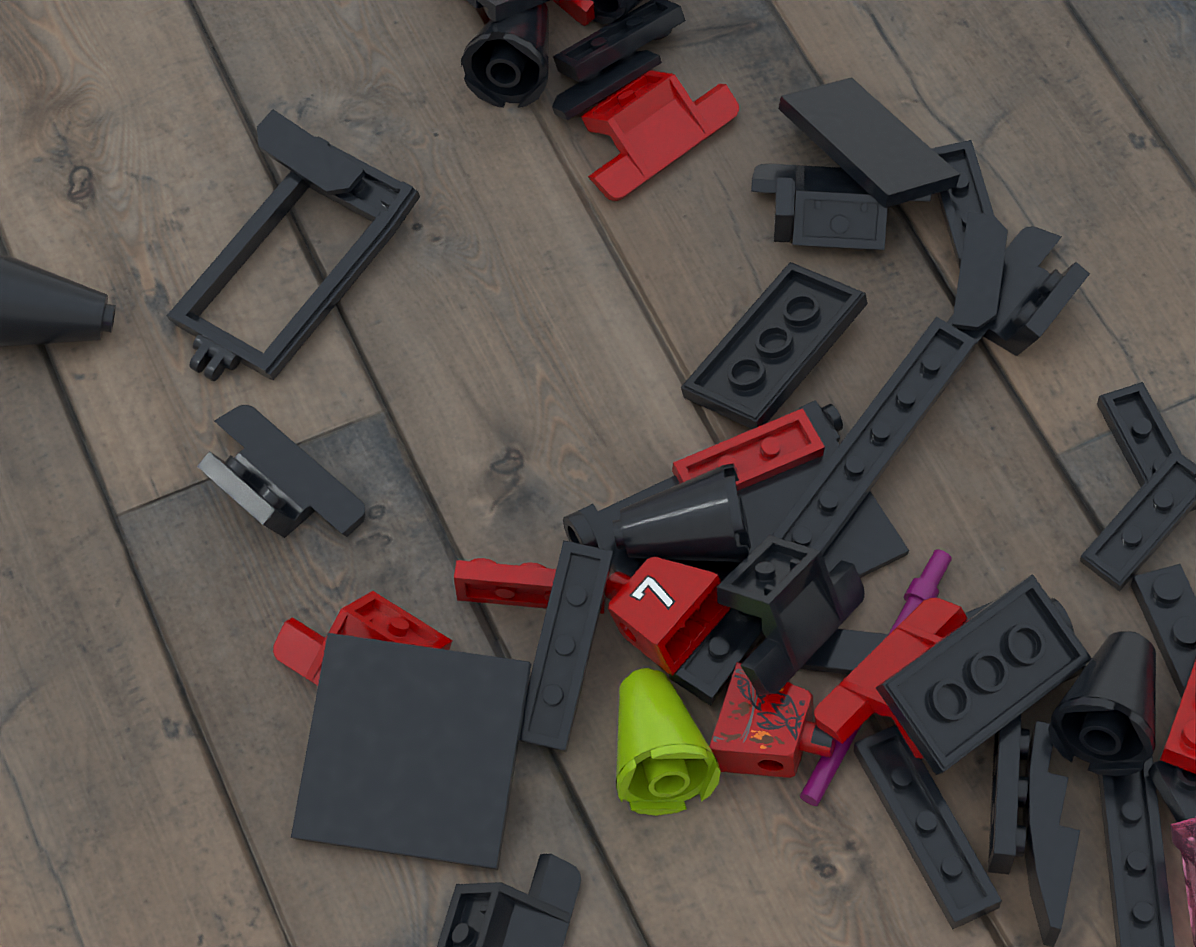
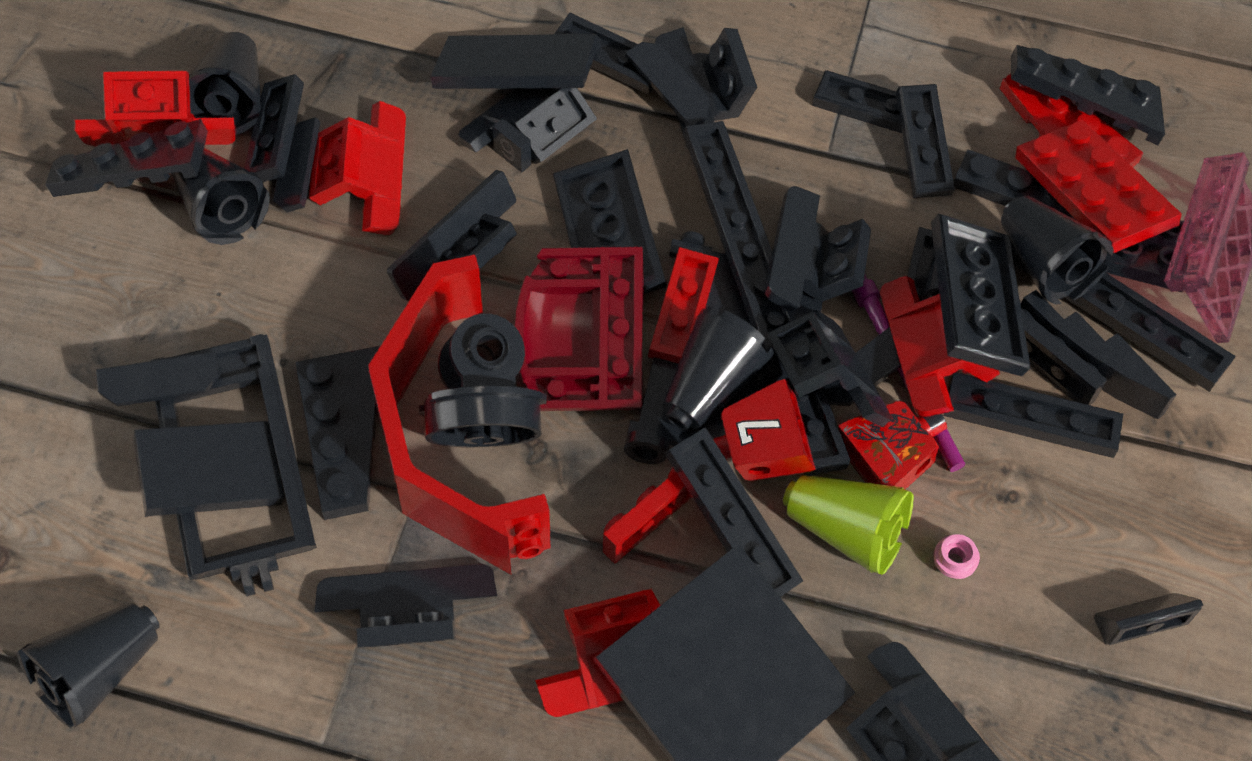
camera: 55 degrees left, 0 degrees up
none -> black tile [133,421,284,517]
none -> black wing [296,345,380,520]
none -> red panel [368,255,551,575]
none -> black bracket [387,170,517,301]
none -> black piece [419,313,547,448]
none -> dark red slope [515,247,644,411]
none -> black plate [765,186,871,311]
none -> bright pink plate [933,534,980,579]

